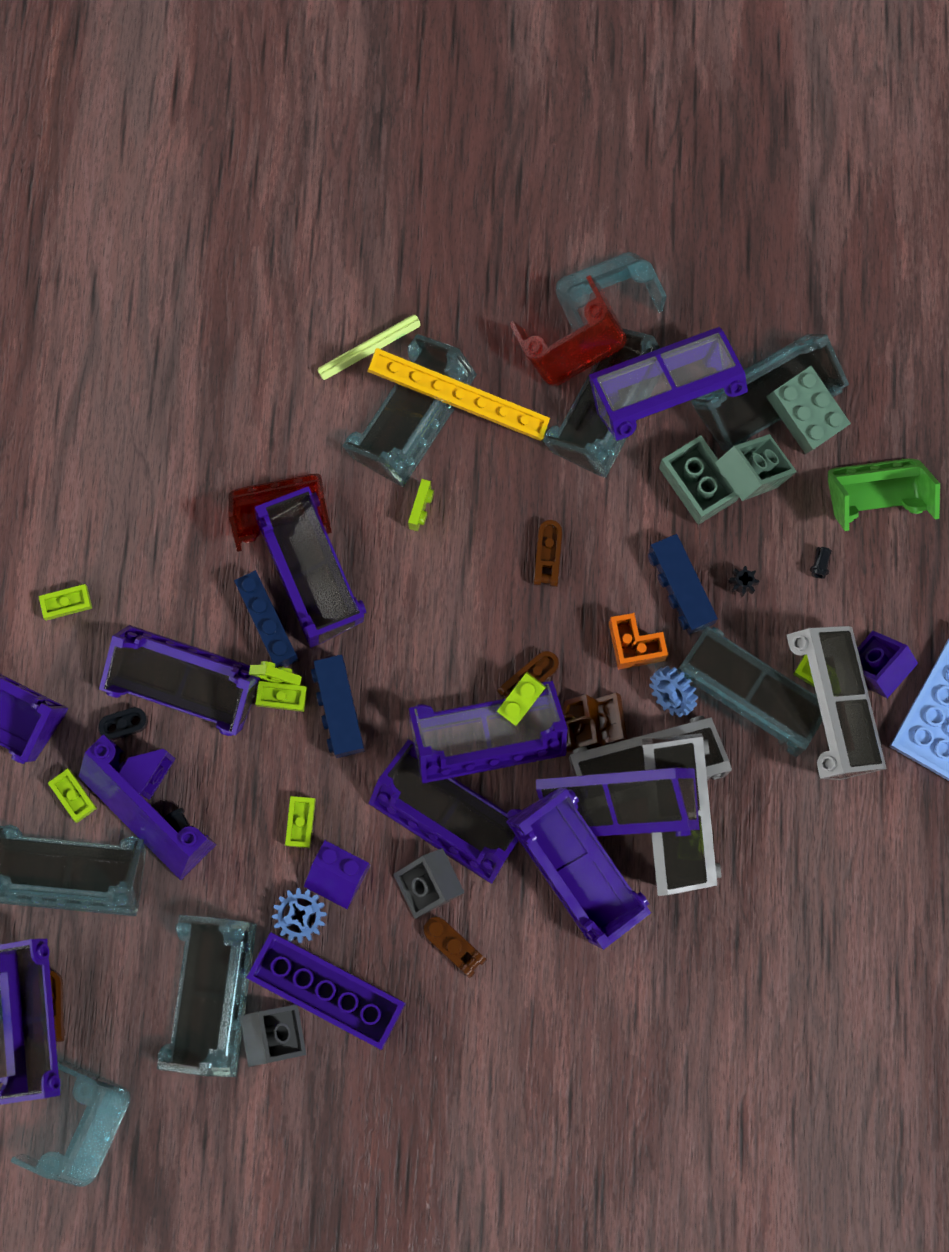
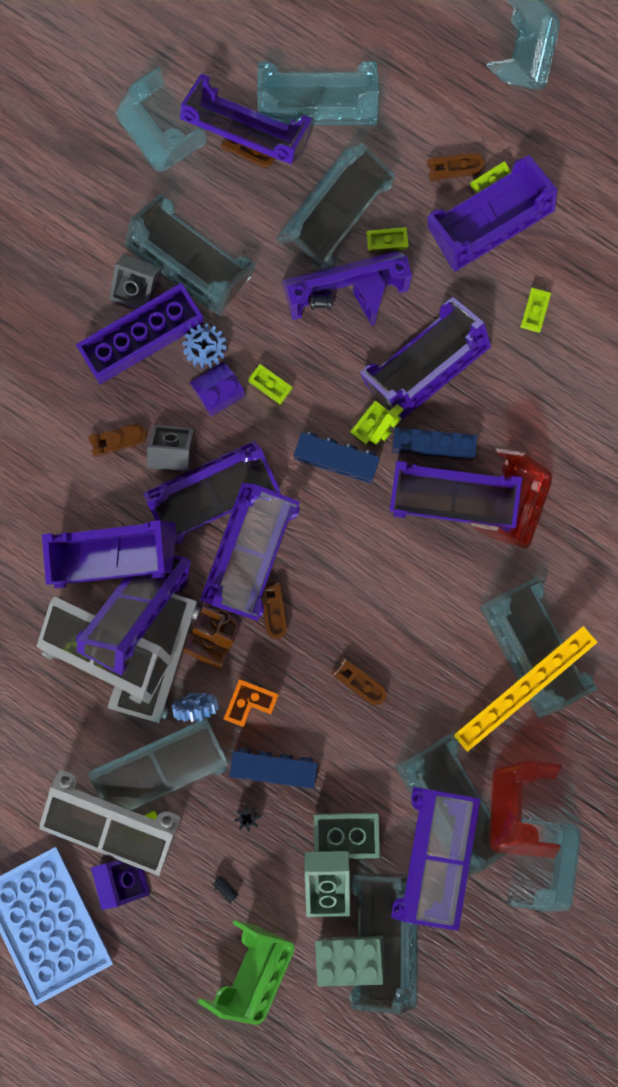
camera: 120 degrees right, 5 degrees up
black plate [98,707,148,740] -> none
yellowish green axle [318,315,420,380] -> none
lime plate [408,479,434,531] -> none
lime plate [497,672,546,726] -> none

